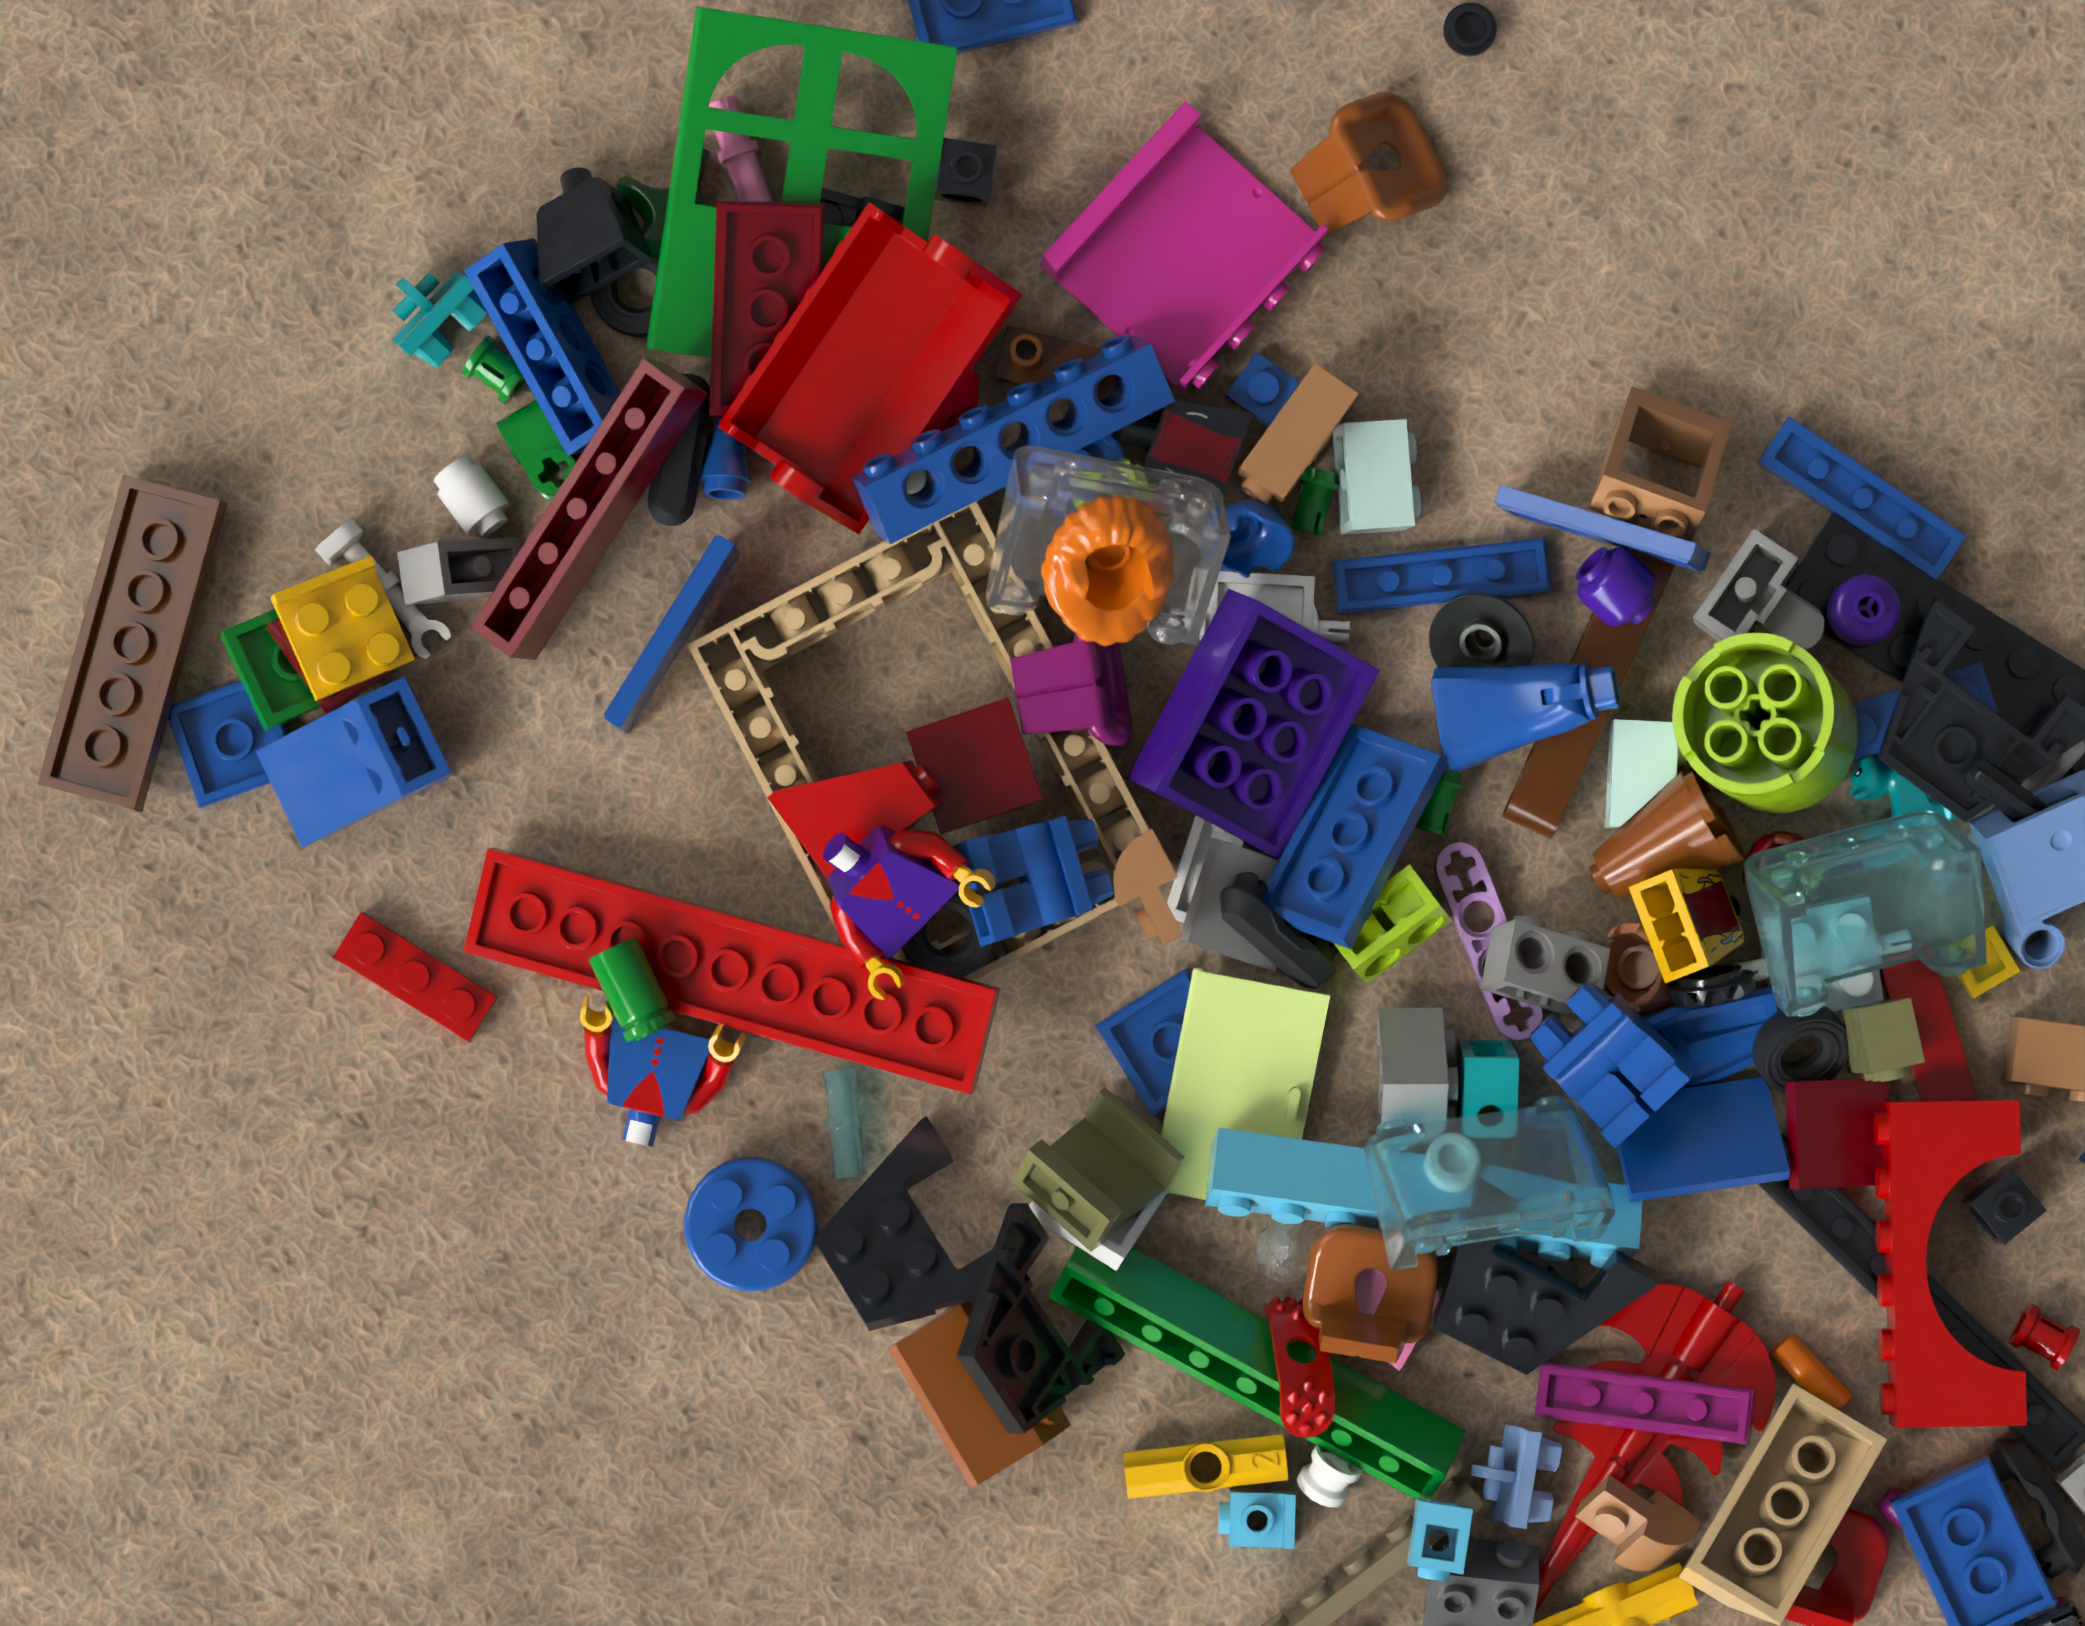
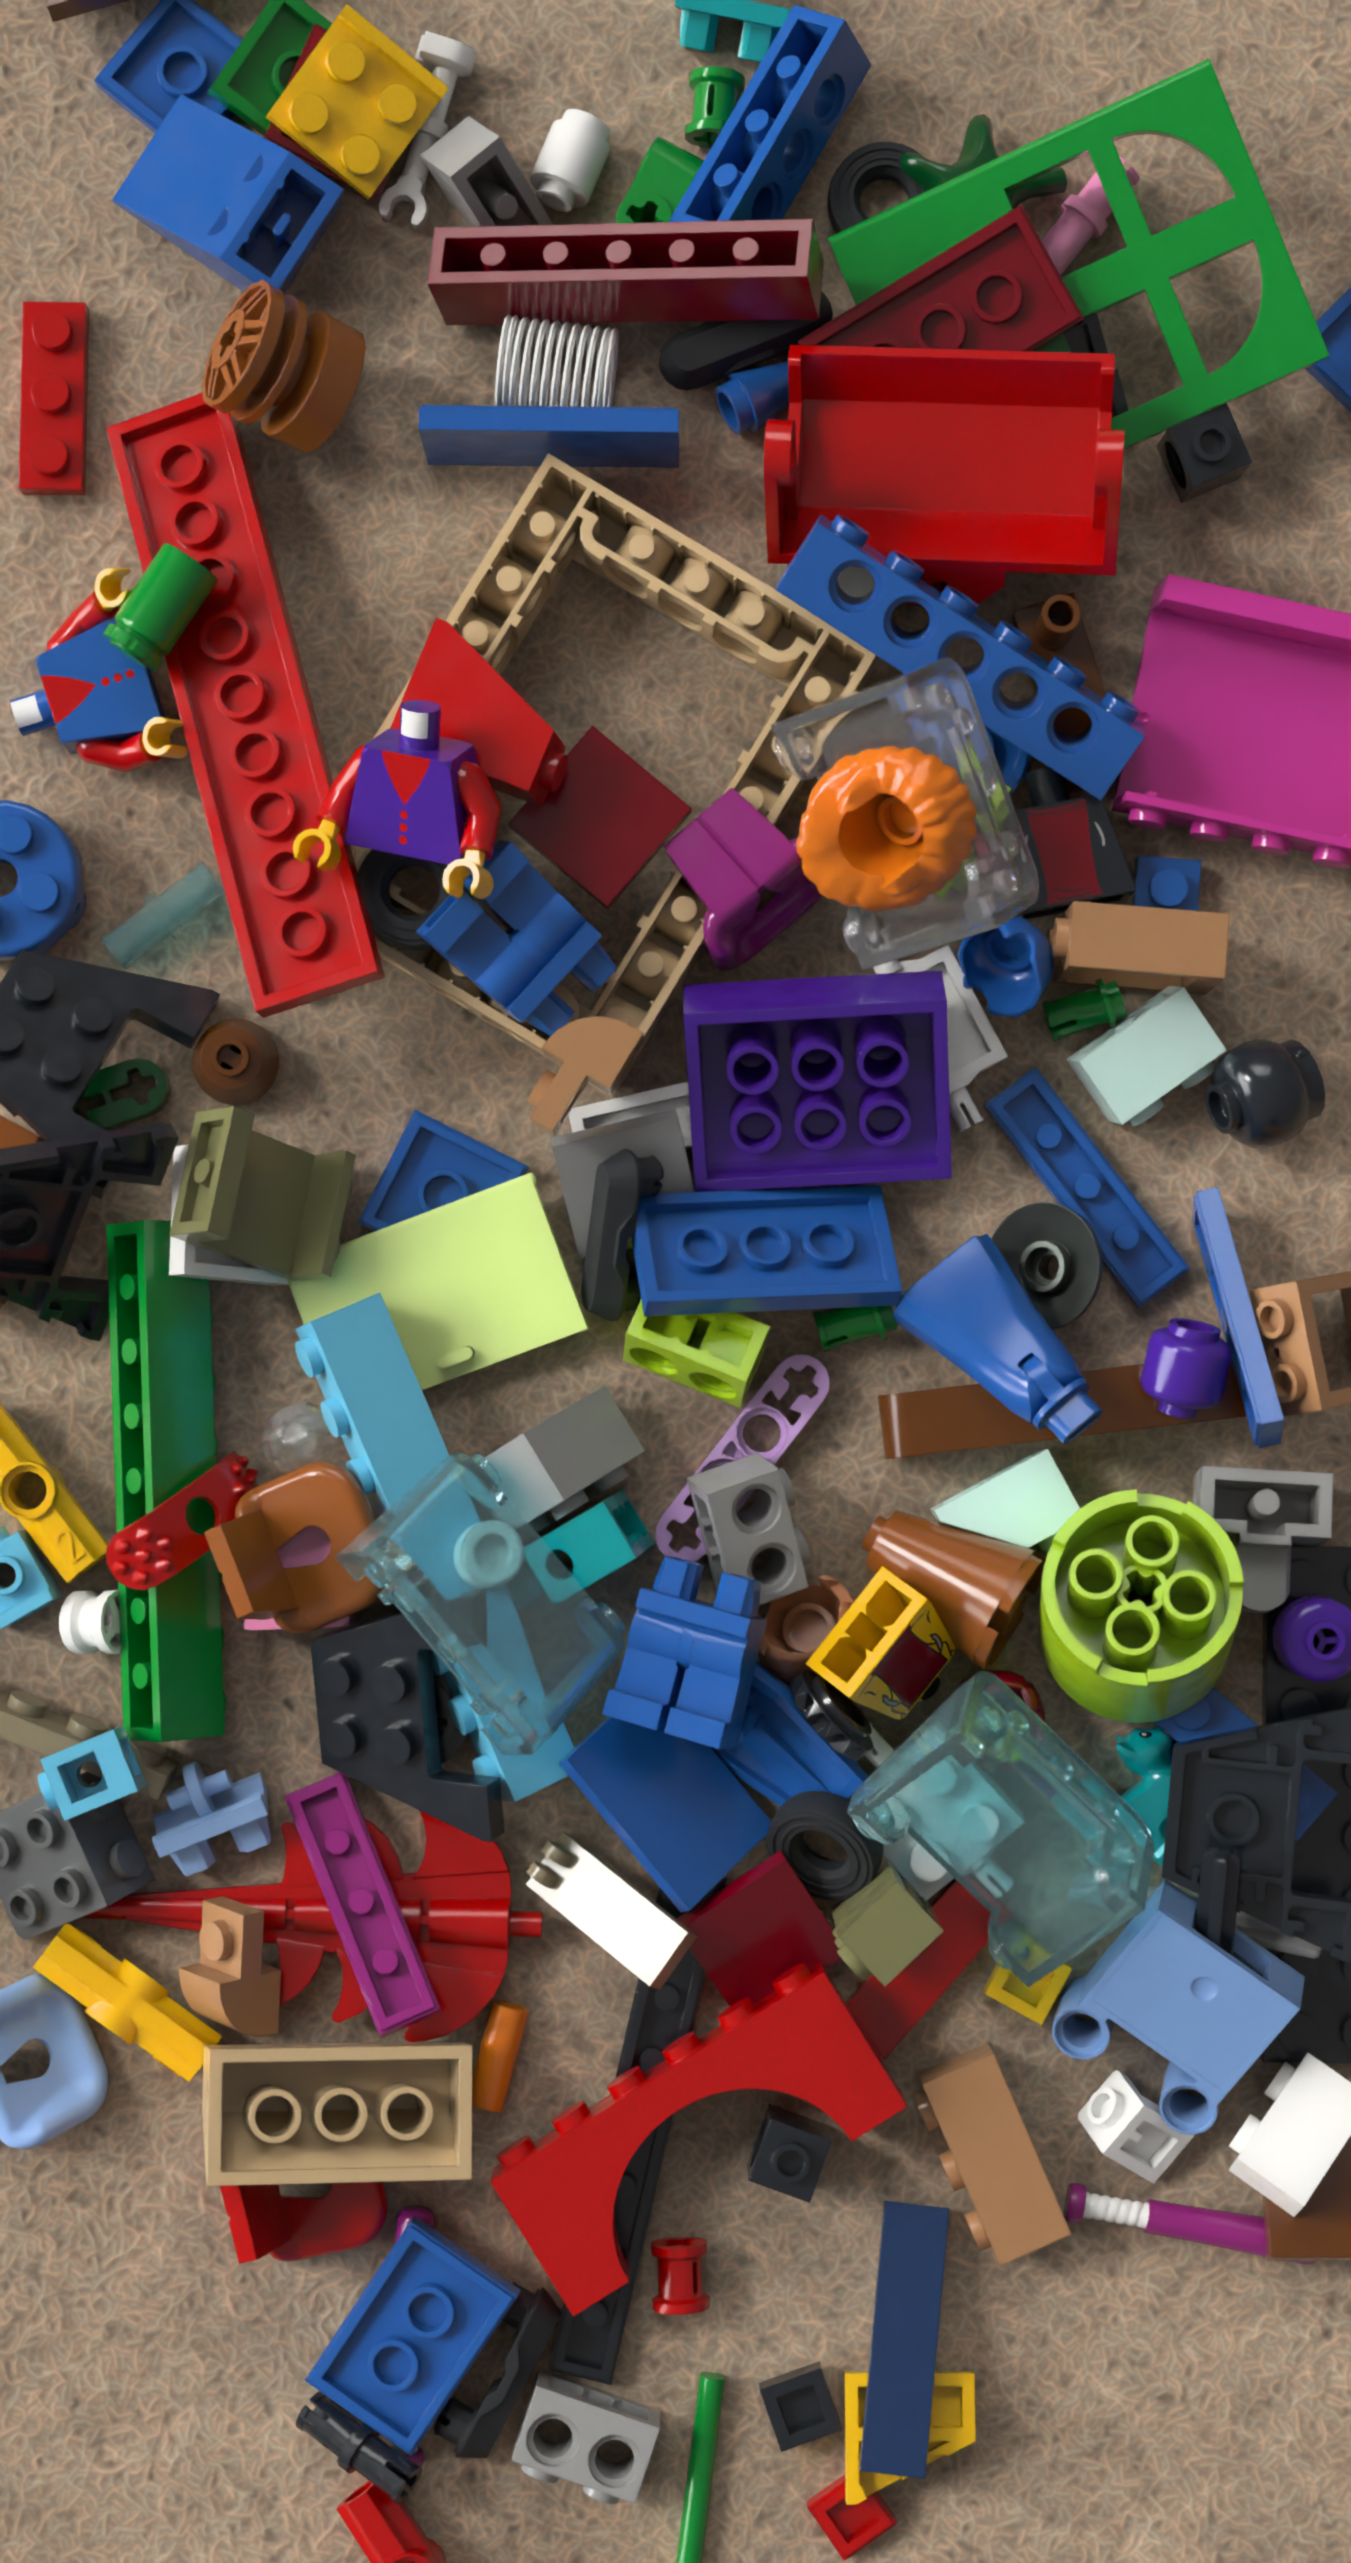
camera: 65 degrees right, 0 degrees up
black torso [536,167,653,305] -> none
none -> dark green beam [83,1058,171,1131]
none -> reddish brown cone [192,1019,279,1105]
none -> dark orange wheel [202,280,366,454]
none -> white piece [495,314,619,407]
none -> hinge [526,1832,697,1990]
none -> black piece [1205,1039,1325,1149]

